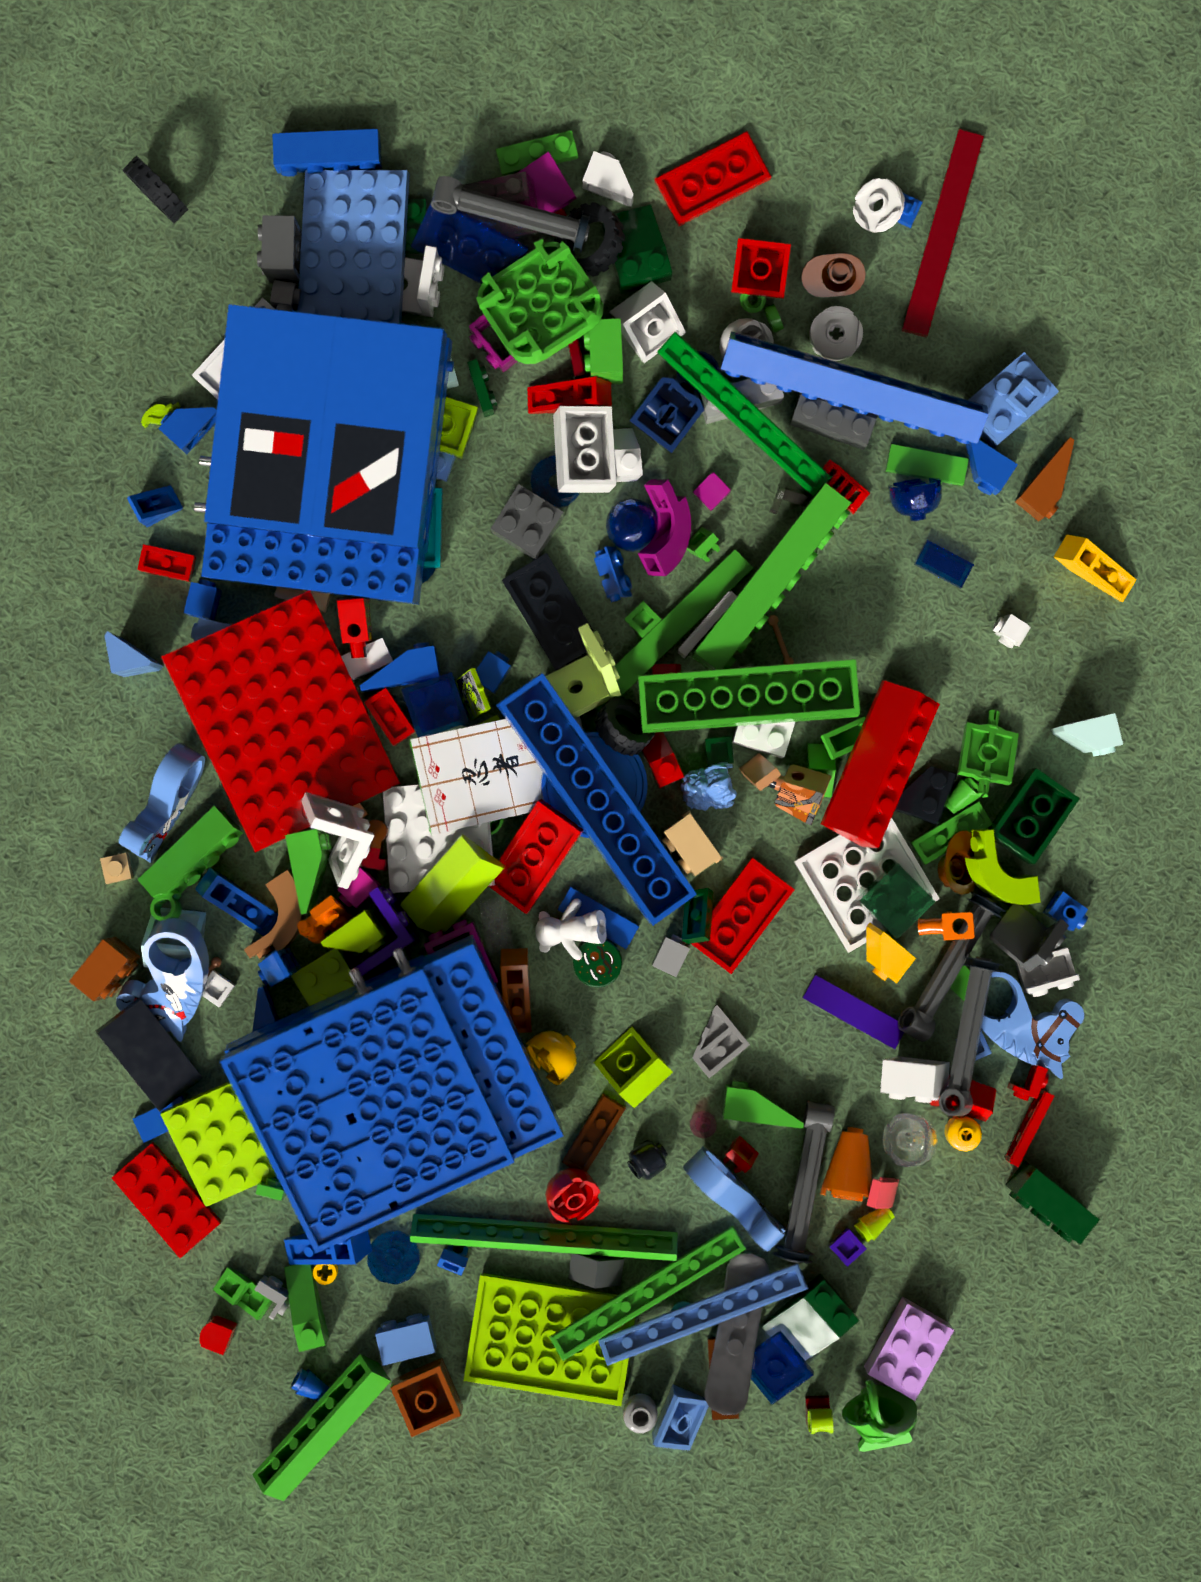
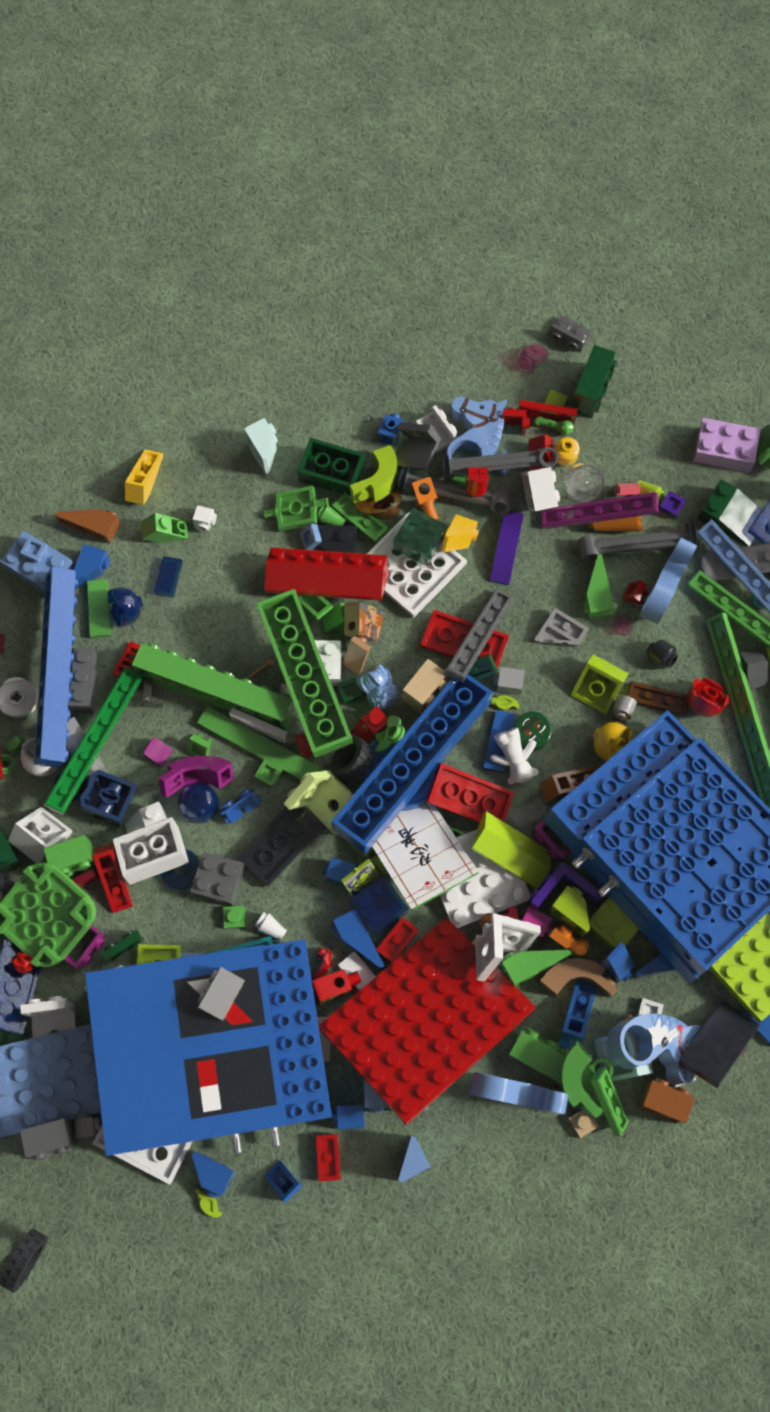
camera: 105 degrees left, 15 degrees down
none -> red plate [12,952,33,973]
none -> bright green slope [141,513,188,543]
none -> light grey brick [197,967,245,1021]
none -> bright green plate [223,906,246,929]
none -> white cone [254,912,287,941]
none -> medium blue tile [300,524,322,550]
none -> red arm [313,948,332,979]
none -> bright green plate [375,716,405,752]
none -> dark grey tile [445,589,513,683]
none -> red piece [465,467,489,497]
none -> lime piece [491,695,519,711]
none -> clear pink bracket [517,343,549,375]
none -> bright green piece [534,416,574,435]
none -> magenta tile [541,492,658,529]
none -> lime tile [544,390,568,407]
none -> flat silver bracket [549,315,593,352]
none -> bright green arch [562,1040,603,1118]
none -> bright green tile [591,1067,629,1136]
none -> light grey plate [611,694,637,720]

